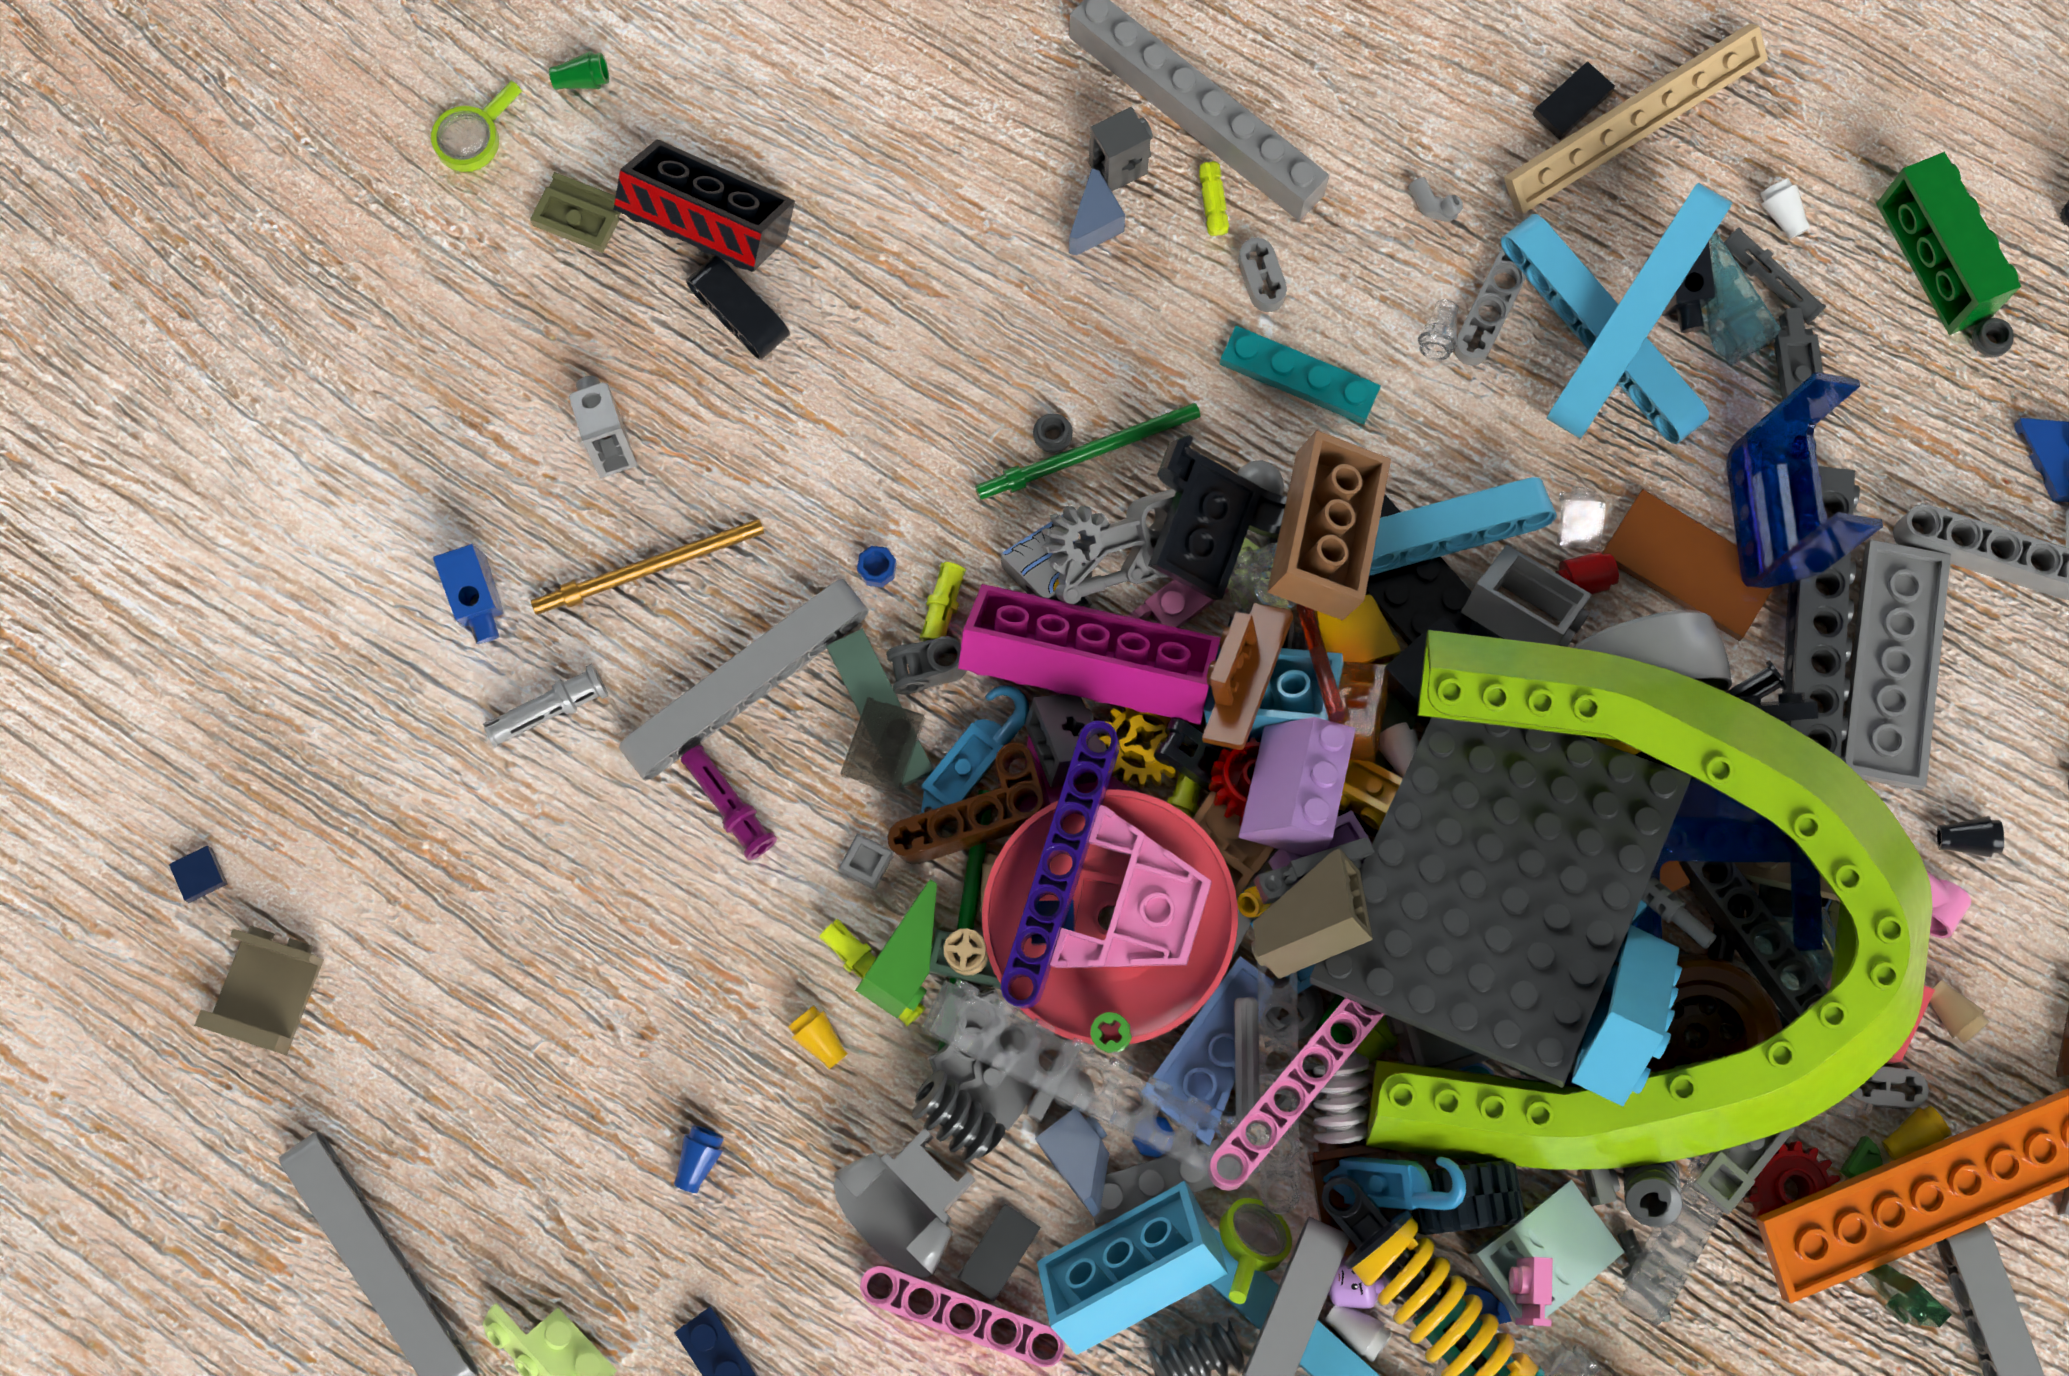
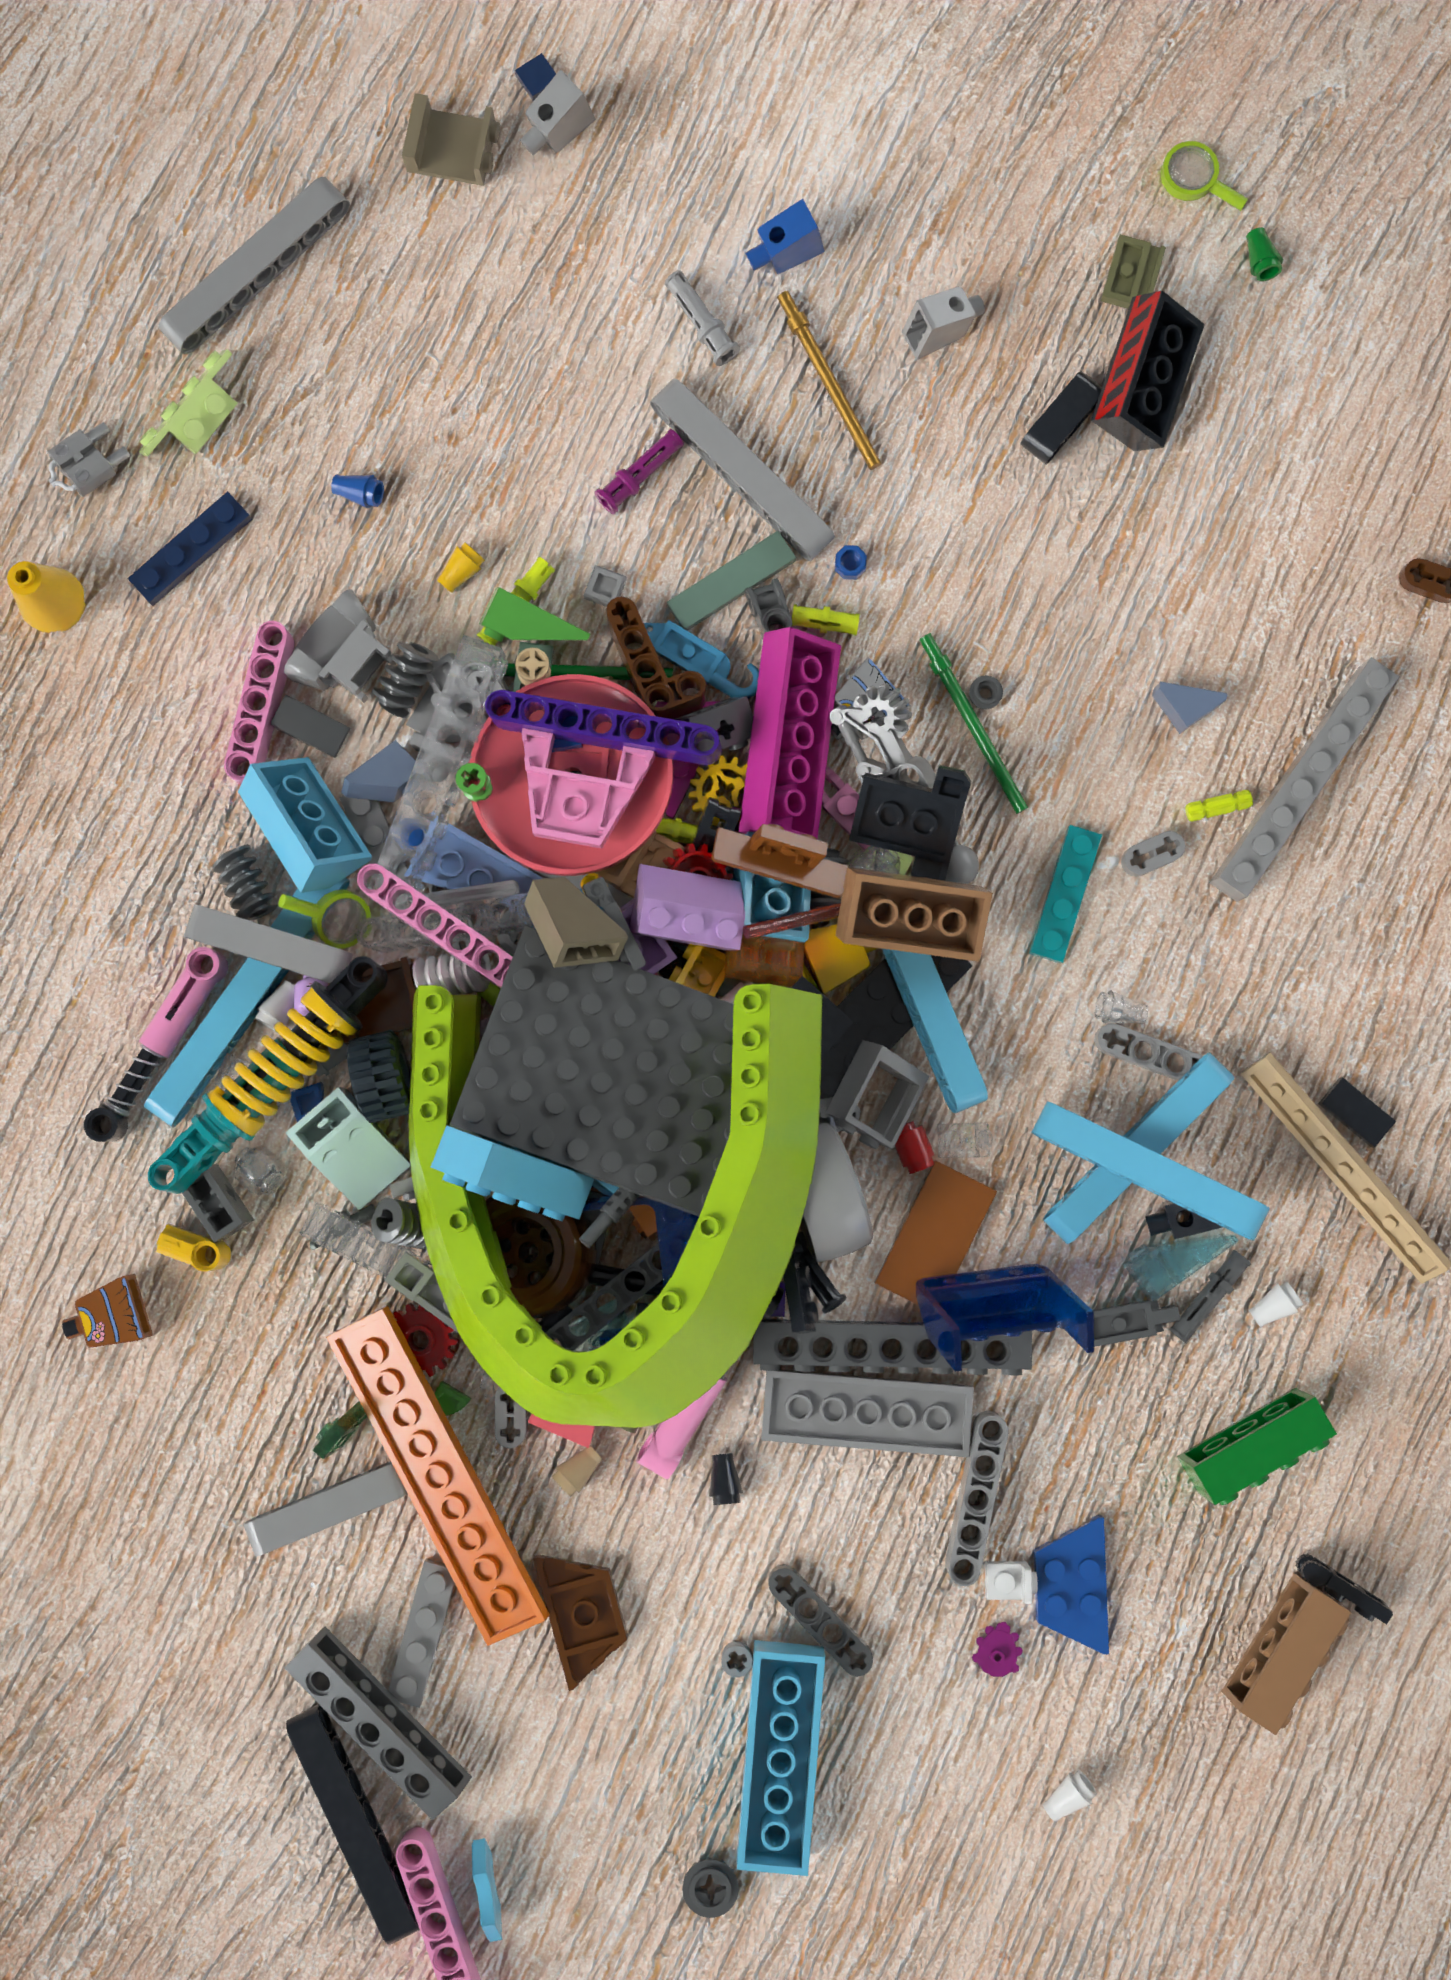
camera: 85 degrees right, 10 degrees up
clear smoke plate [840,697,925,795] -> none
dark grey brick [1089,106,1153,191] -> none
dark azure plate [1323,1156,1466,1211] -> none
light grey arm [1408,177,1463,222] -> none
bright pink plate [1509,1257,1553,1327] -> none
yellow cone [1881,1105,1952,1160] -> none
dark grey plate [1972,318,2013,357] -> none
none -> light grey torso [520,70,596,156]

